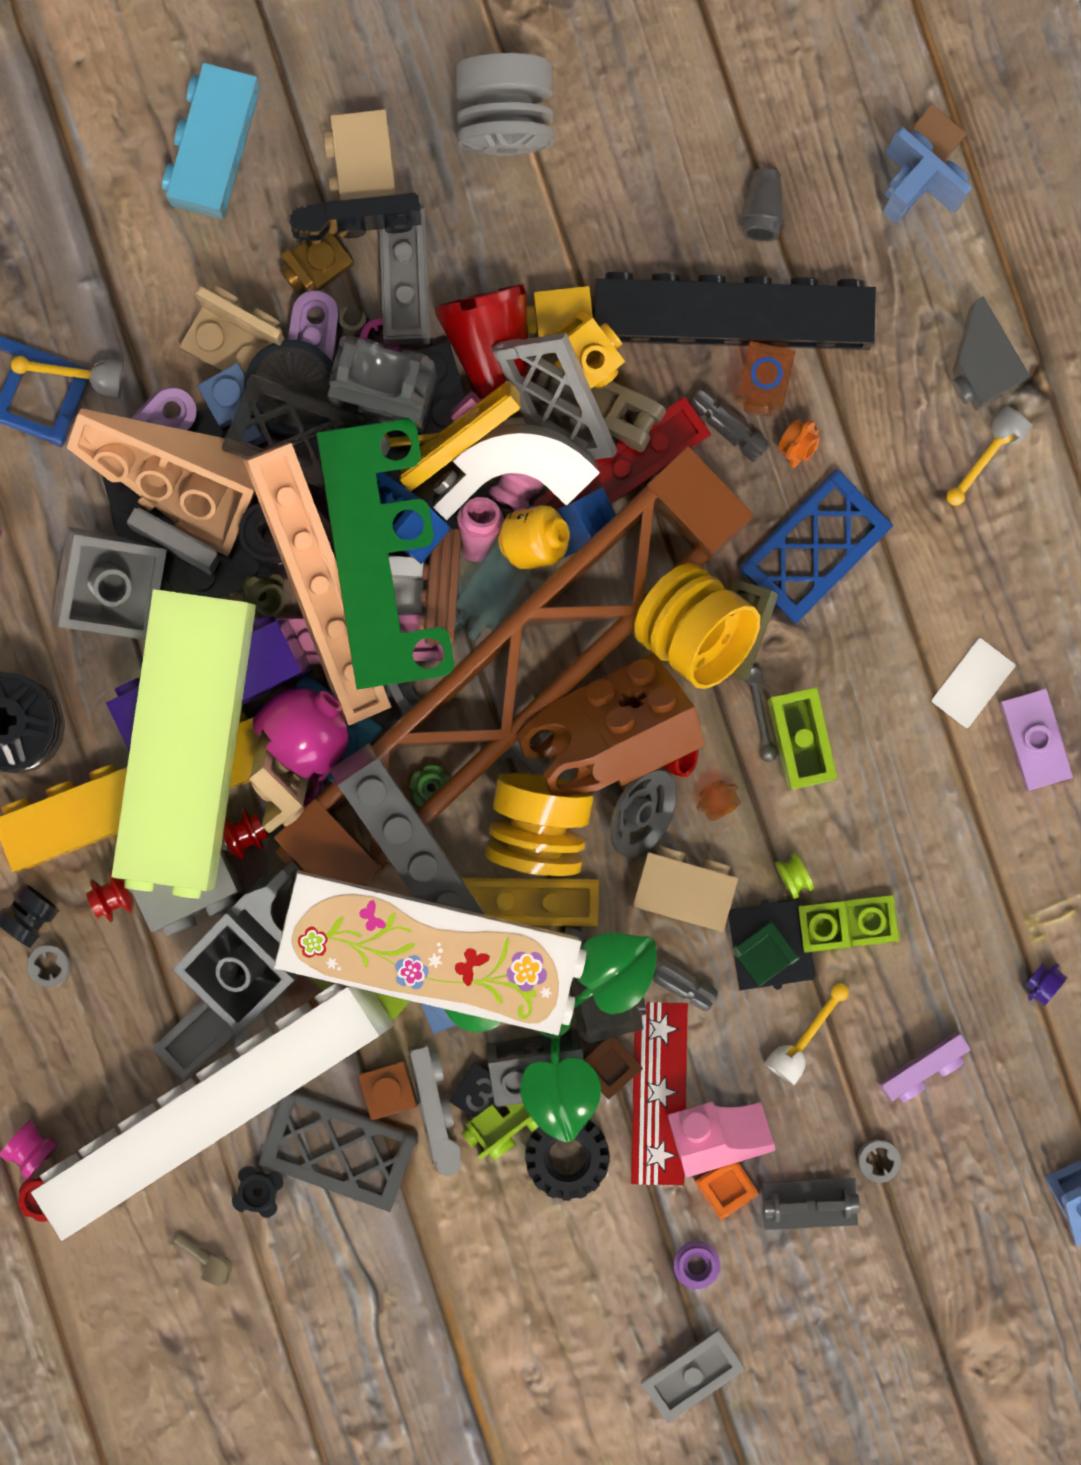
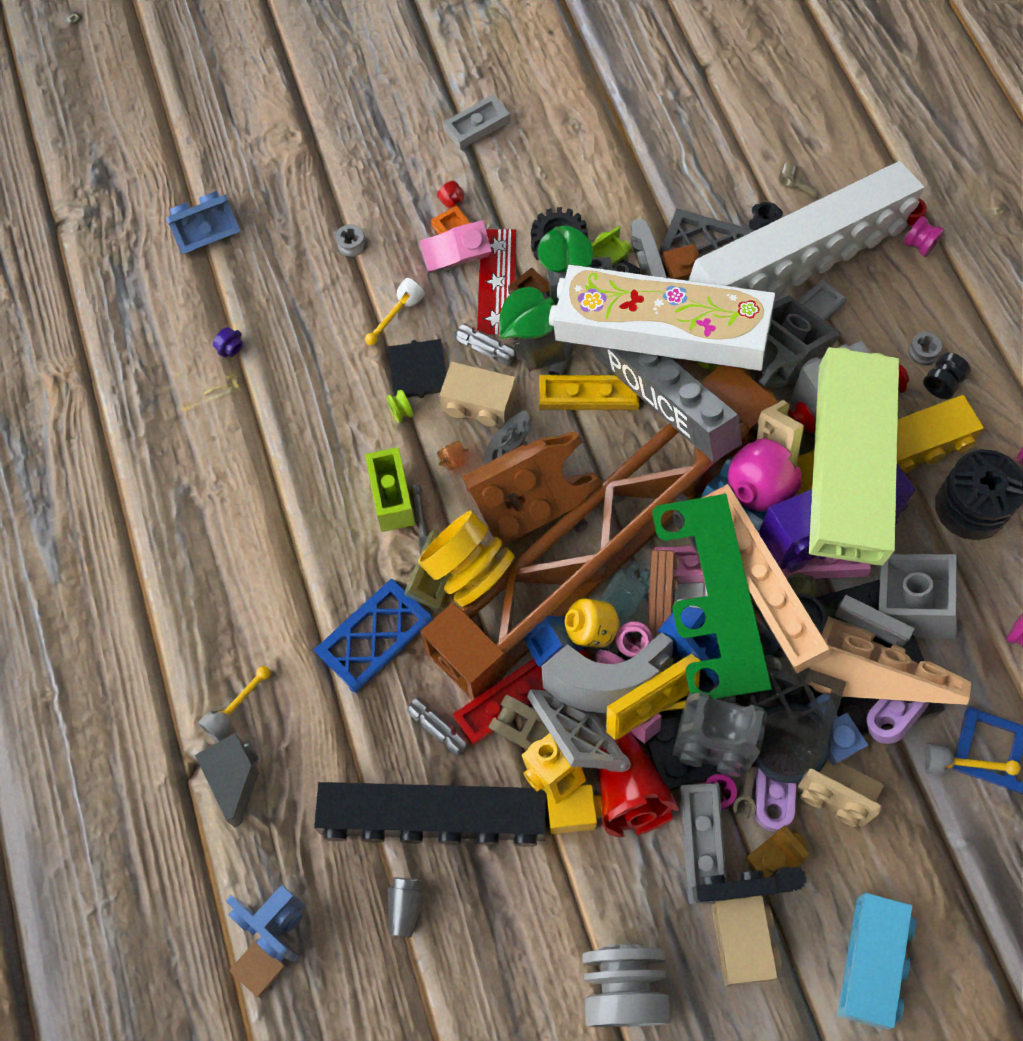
camera: 175 degrees left, 20 degrees down
bright green plate [409,765,452,807] -> none
yellow wheel [485,773,594,876] -> none
medium lavender plate [673,1241,720,1289] -> none
dark green panel [731,921,800,987] -> none
clear orange brick [735,341,796,417] -> none
dark grey hinge [762,1178,860,1230] -> none
orange plate [778,420,820,468] -> none
lime slope [798,895,901,953] -> none
lavender plate [877,1032,971,1103] -> none
white sticker [932,638,1016,728] -> none
lavender plate [1000,689,1073,791] -> none
none -> red hinge [437,180,464,208]

